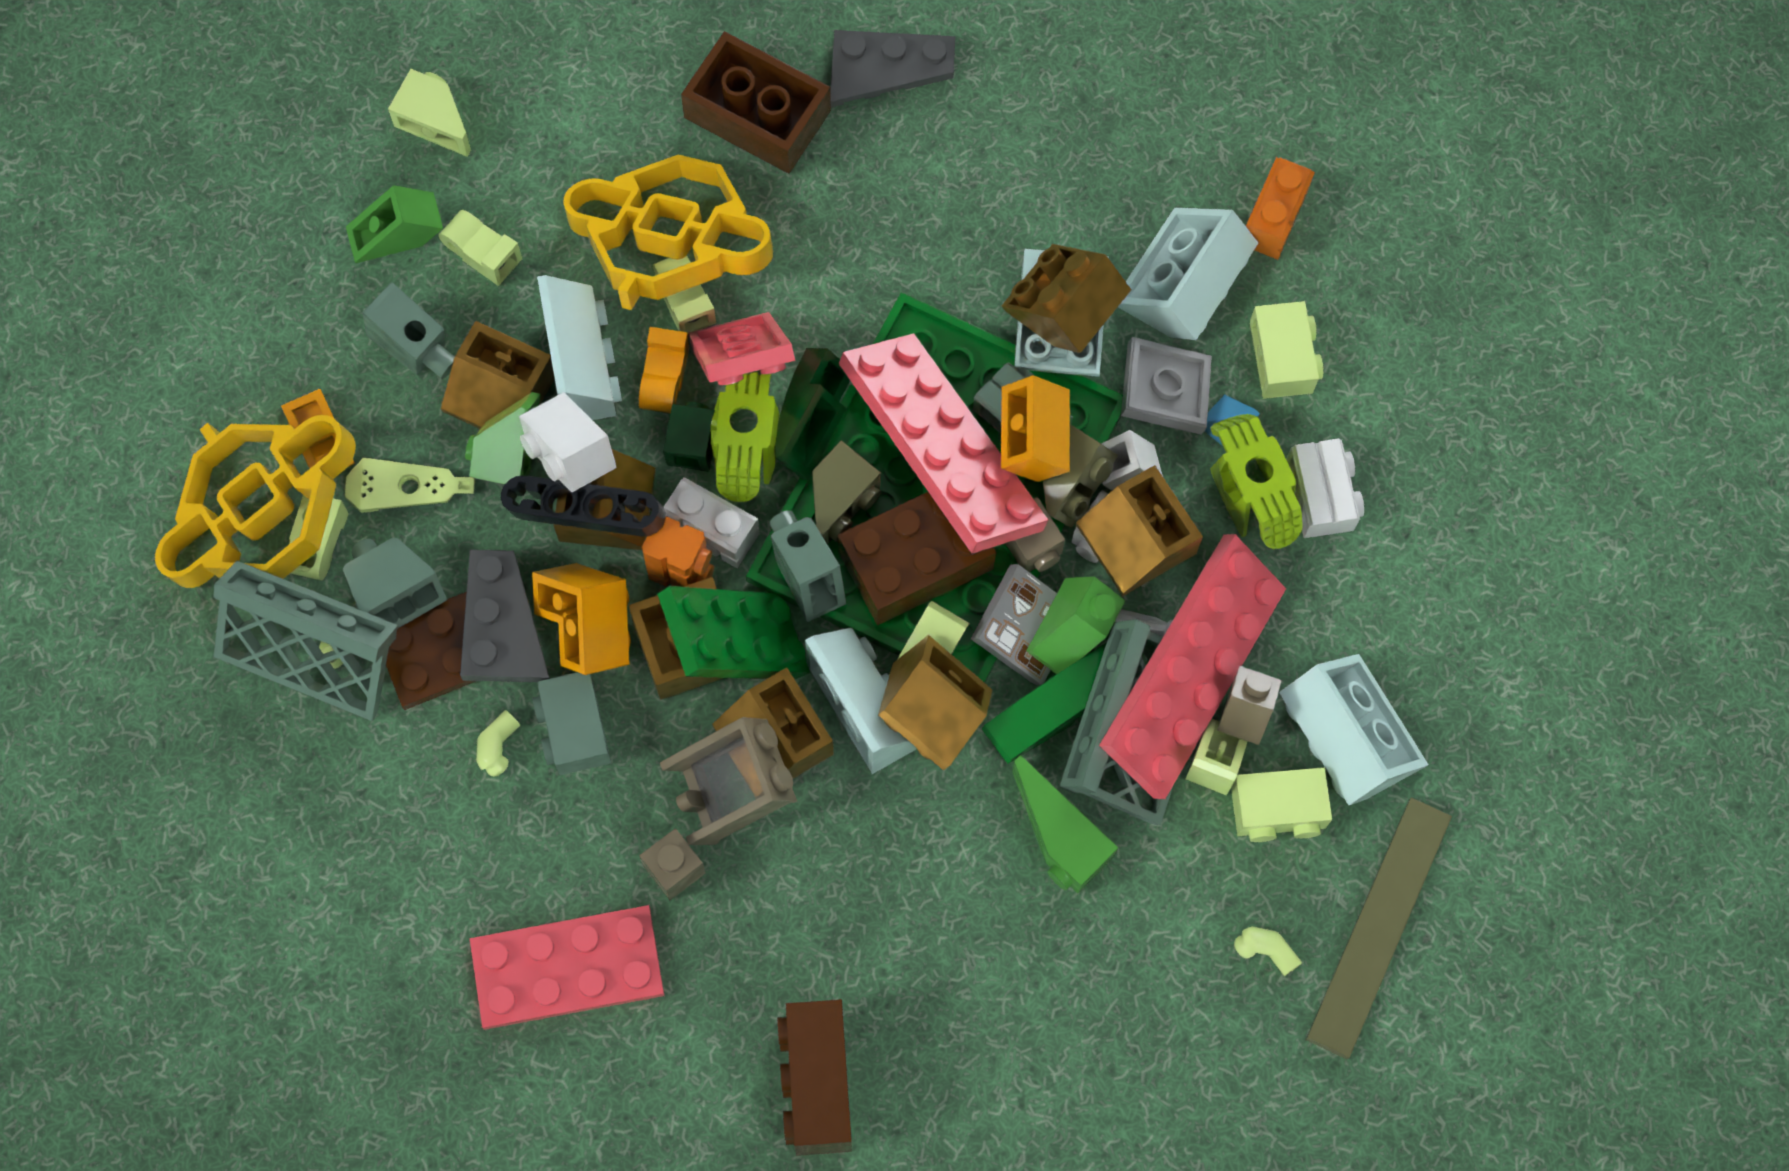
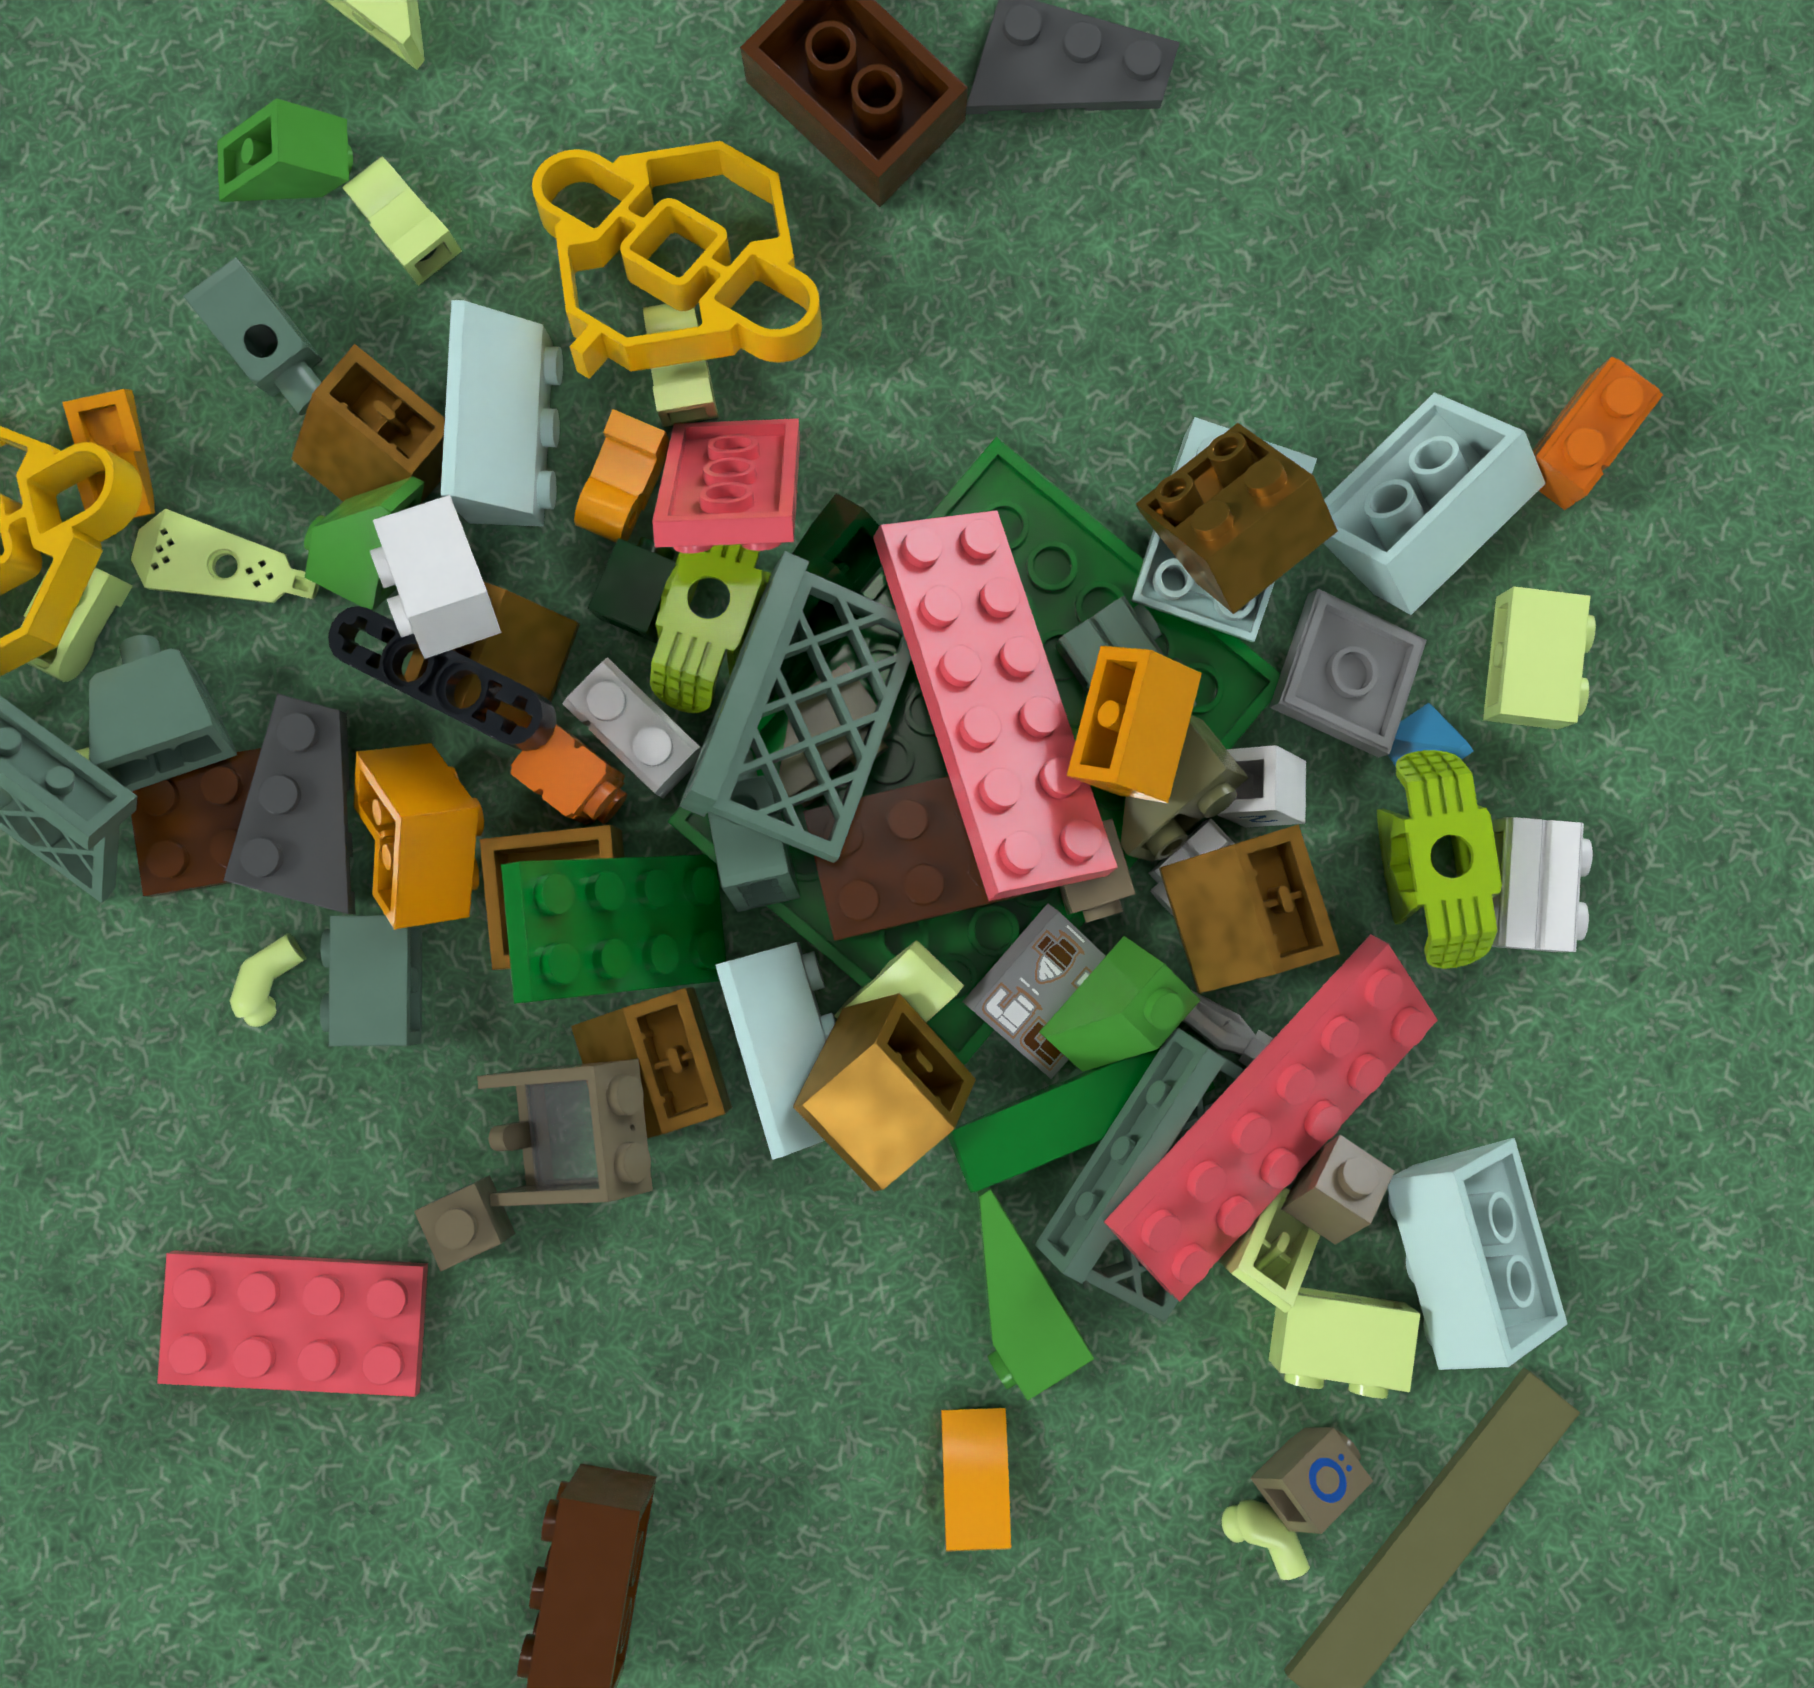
camera: 15 degrees right, 15 degrees up
none -> sand green fence [679,551,911,863]
none -> light orange slope [941,1408,1011,1552]
none -> dark tan brick [1250,1427,1373,1534]

